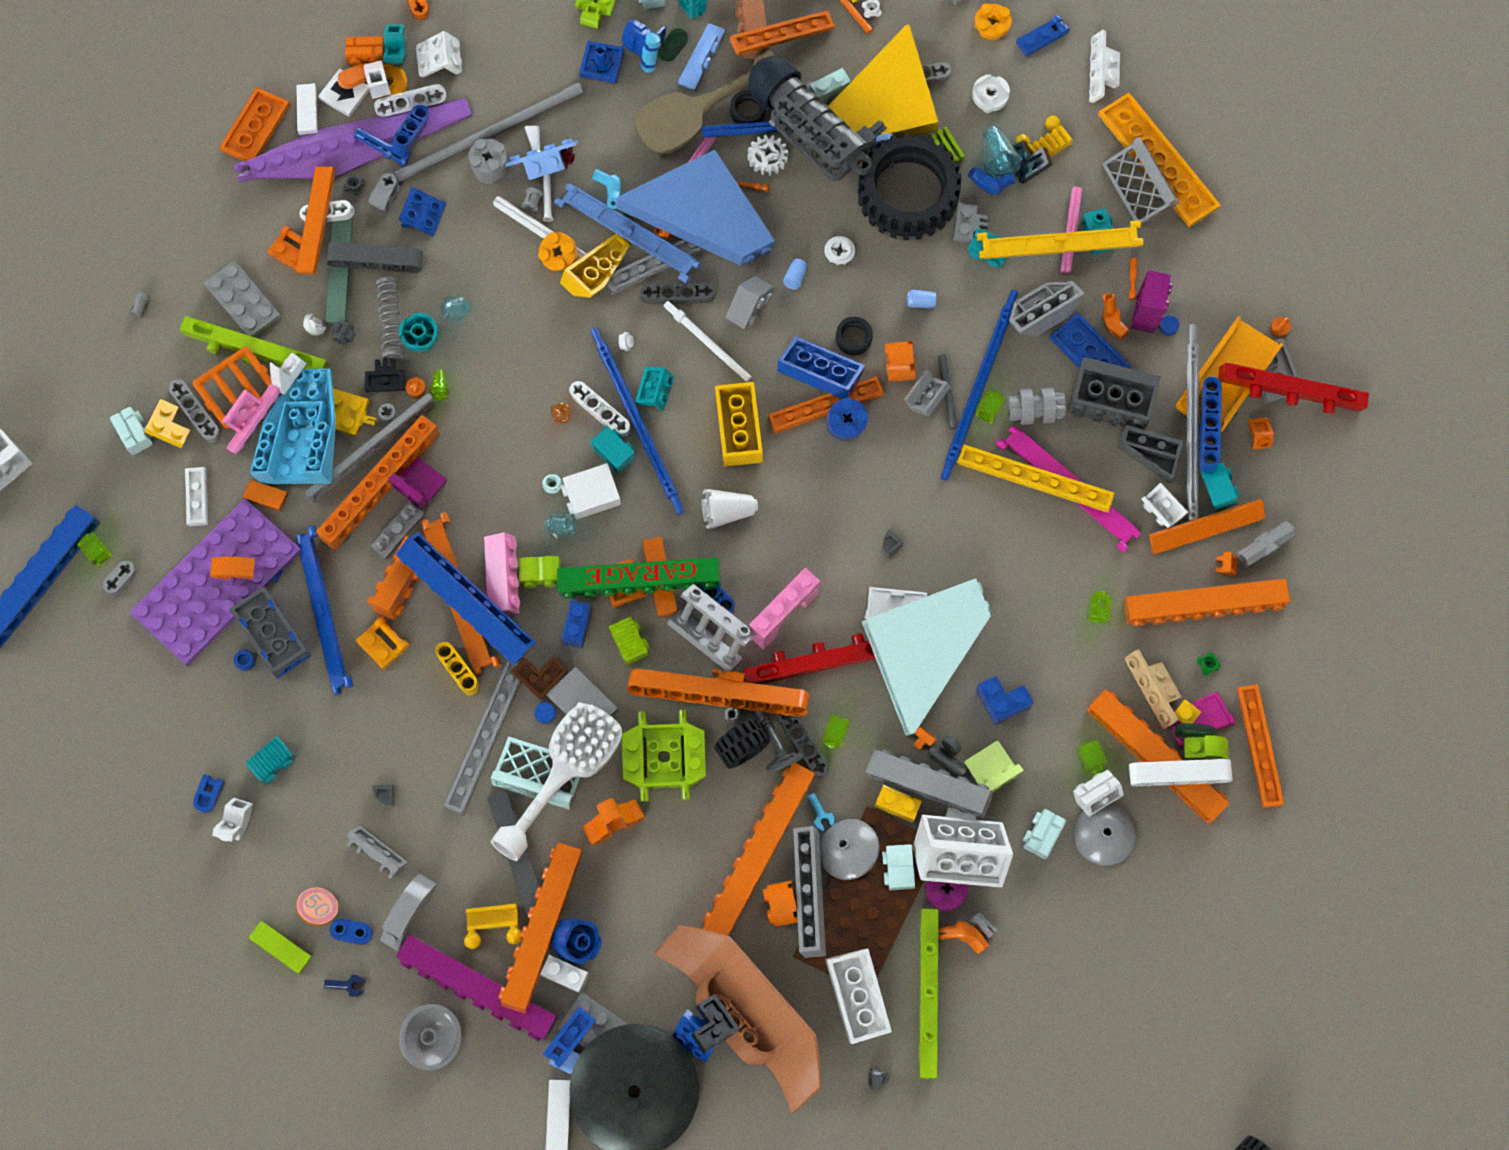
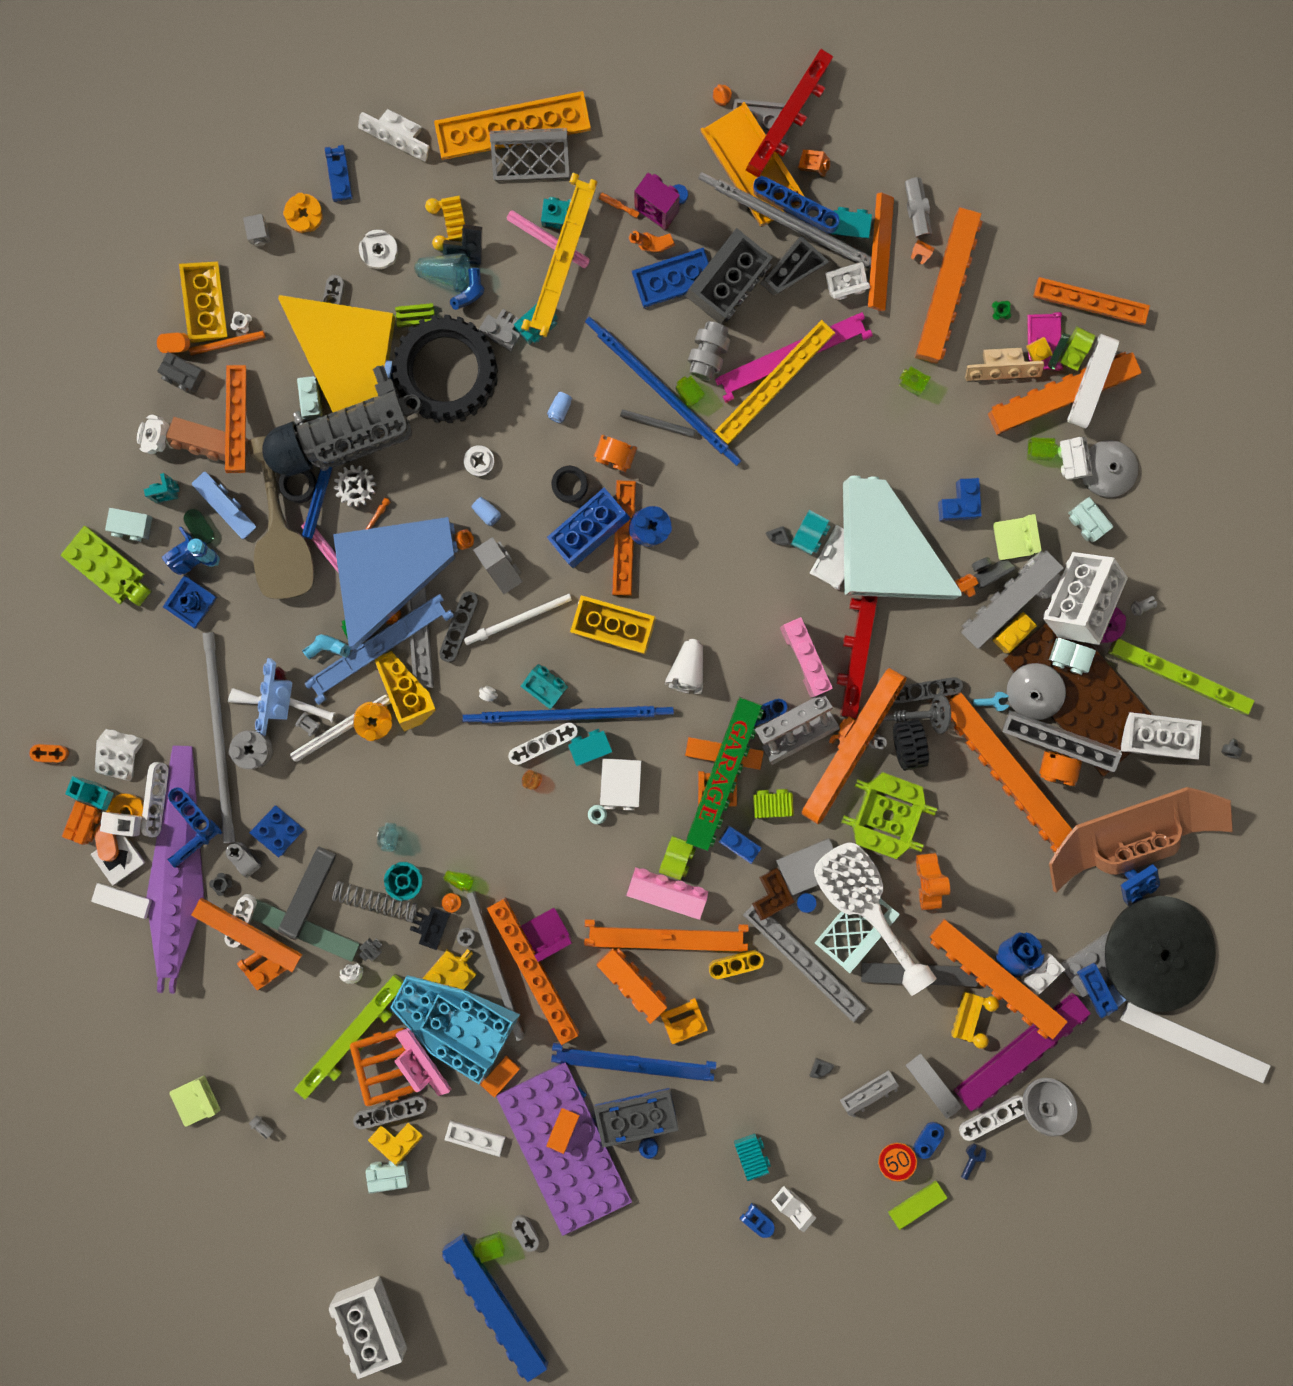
camera: 70 degrees left, 15 degrees up
light grey plate [204,260,281,337] -> none
orange plate [219,87,290,162] -> none
white slope [270,353,307,395] -> none
light grey plate [371,501,425,560] -> none
blue brick [396,532,536,665] -> none
clear light blue head [545,513,576,539] -> none
black plate [692,994,740,1053] -> none
clear neon green brick [822,714,850,748] -> none
light grey bracket [904,370,951,417] -> none
orange arm [938,921,990,954] -> none
light grey wedge [1009,281,1085,336] -> none
none -> yellowish green bracket [169,1075,221,1127]
none -> orange tile [455,529,474,550]
none -> teal brick [790,510,830,555]
none -> white beam [959,1095,1024,1141]

